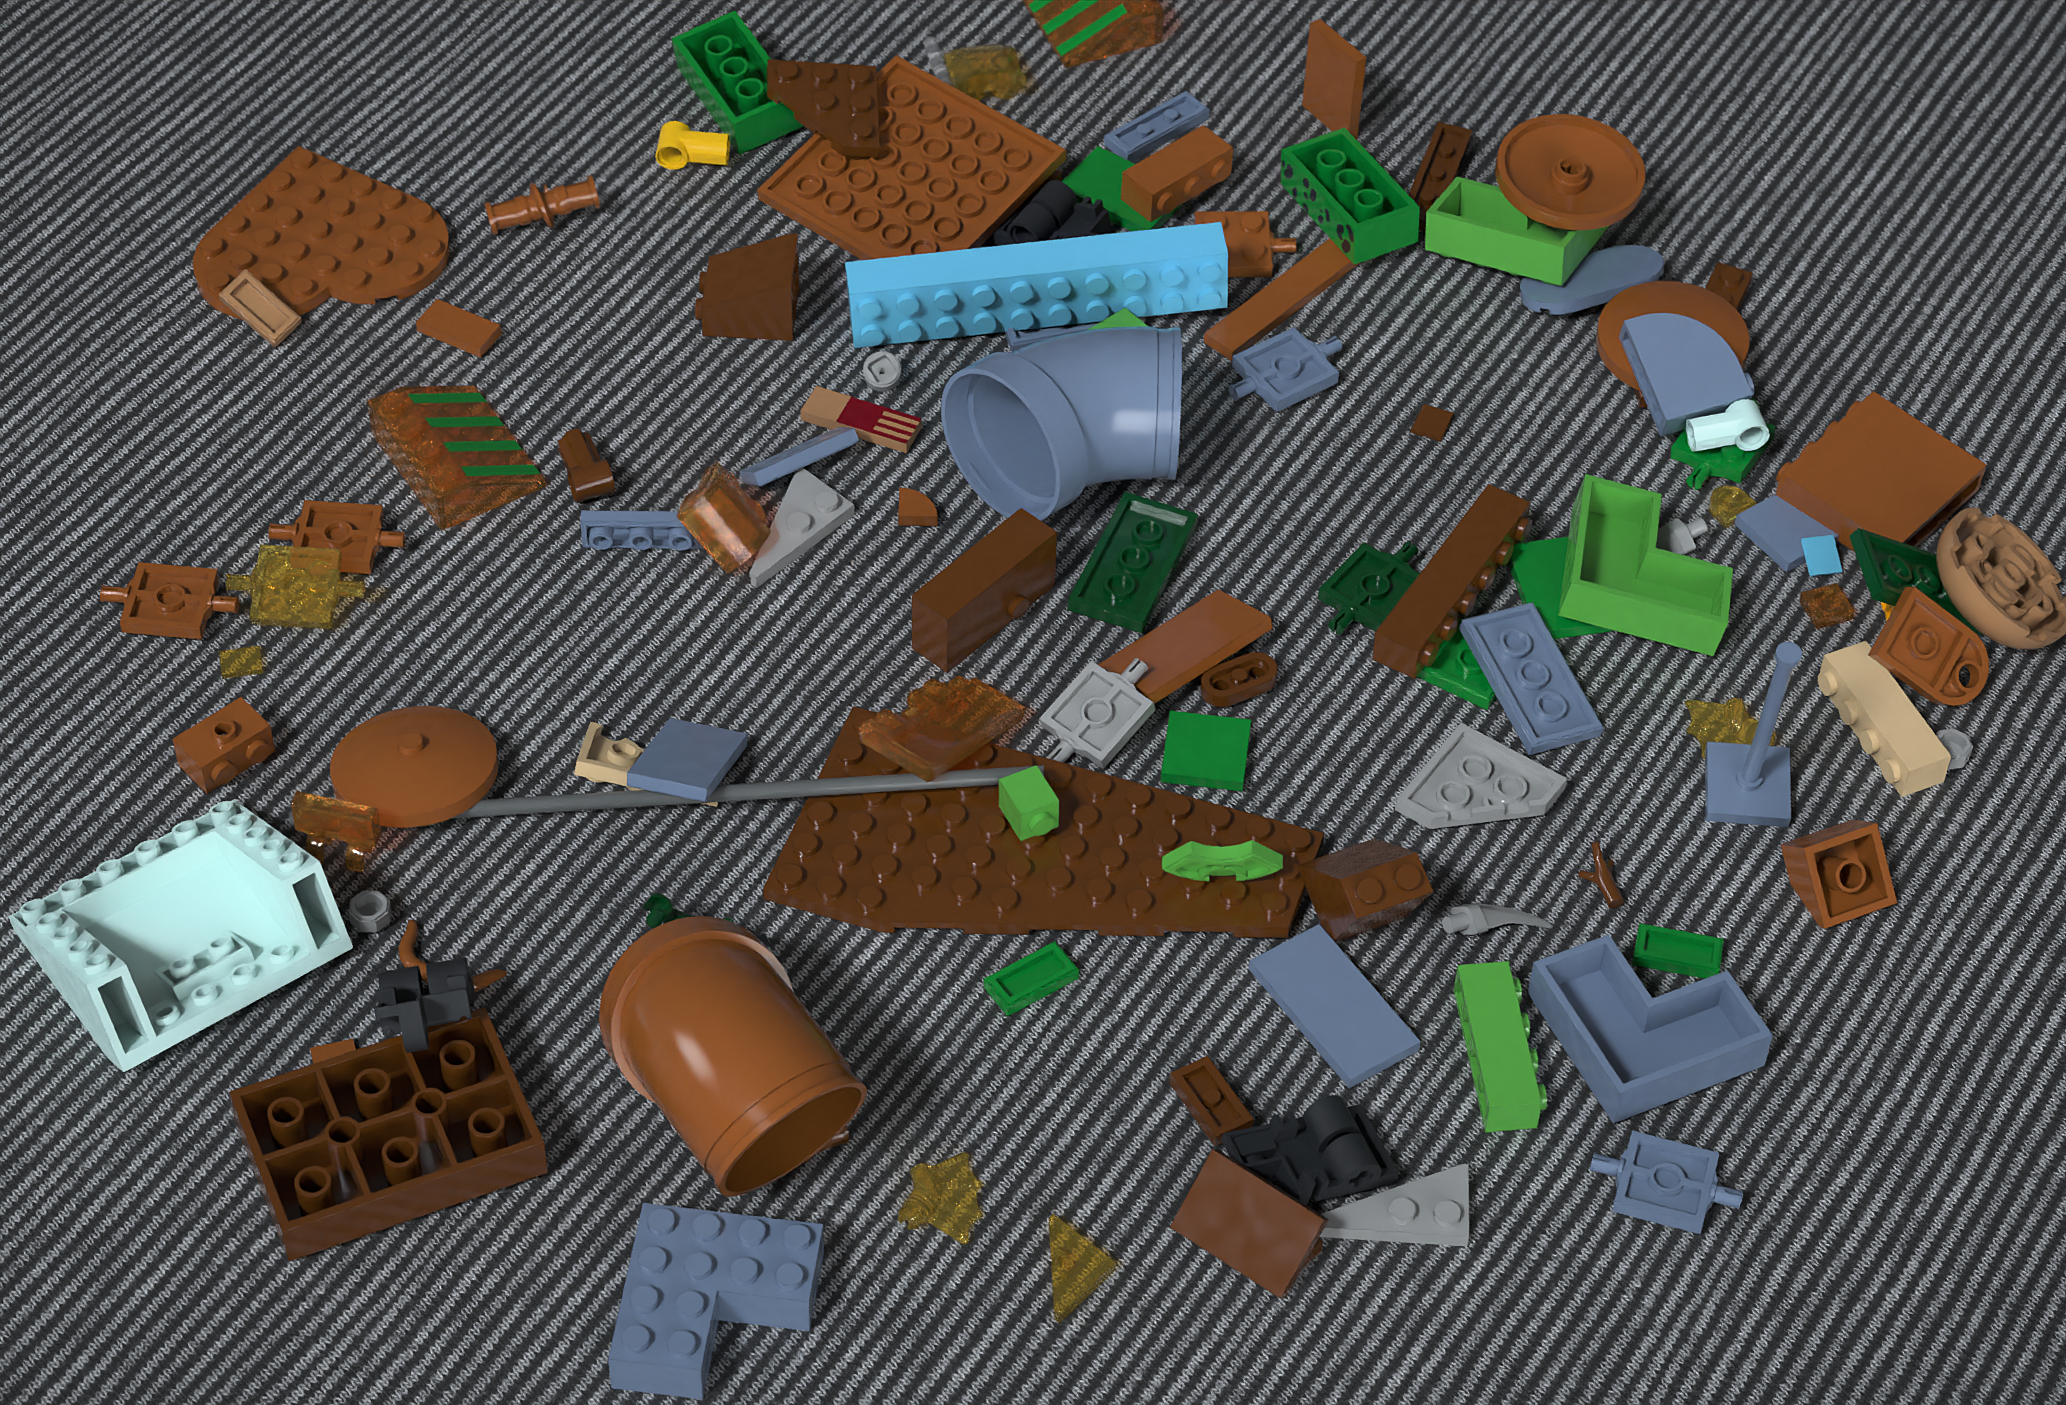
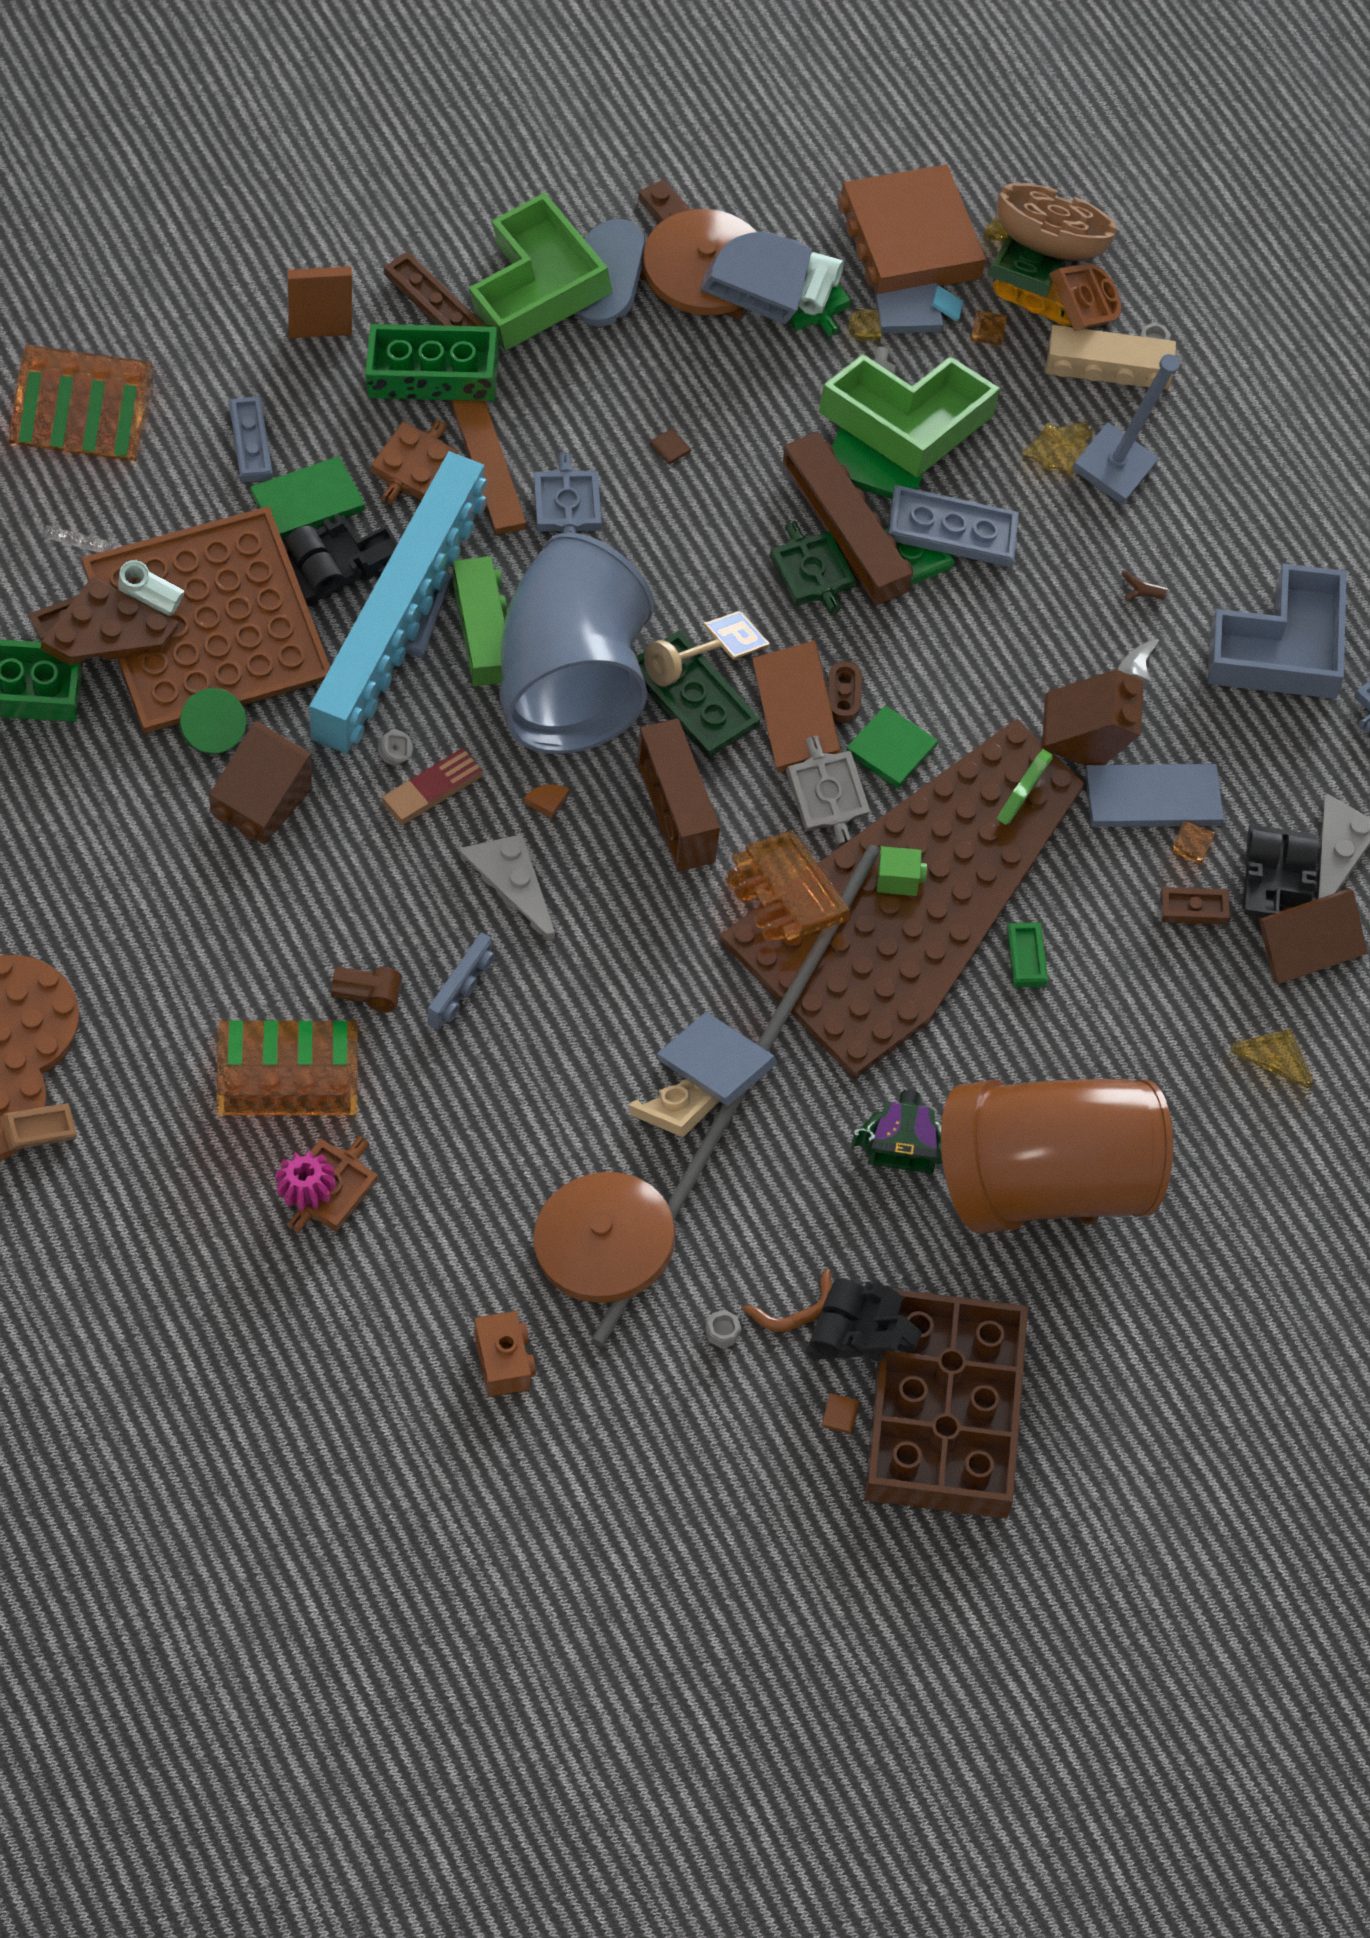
camera: 65 degrees left, 10 degrees up
light aqua slope [8,800,353,1072] -> none
dark orange plate [100,562,239,639] -> none
clear yellow piece [219,645,263,679] -> none
clear yellow plate [226,545,365,629] -> none
clear orange plate [291,791,381,873] -> none
dark orange tile [416,299,501,358] -> none
dark orange piece [484,175,600,235] -> none
sand blue piece [608,1203,824,1399] -> none
yellow piece [655,121,730,170] -> none
clear orange brick [676,461,771,574] -> none
sand blue tile [739,427,859,486] -> none
clear yellow arm [898,1152,982,1244] -> none
clear yellow slope [943,44,1026,101] -> none
dark orange brick [1121,125,1233,222] -> none
light grey plate [1395,723,1567,829] -> none
bright green brick [1453,961,1547,1133] -> none
dark orange dish [1495,114,1645,230] -> none
green tile [1632,923,1724,979] -> none
dark orange slope [1780,819,1897,929] -> none
none -> light aqua piece [118,560,184,617]
none -> green tile [179,688,247,755]
none -> dark pink gear [275,1150,336,1212]
none -> tan piece [644,611,769,686]
none -> clear orange tile [1171,820,1215,864]

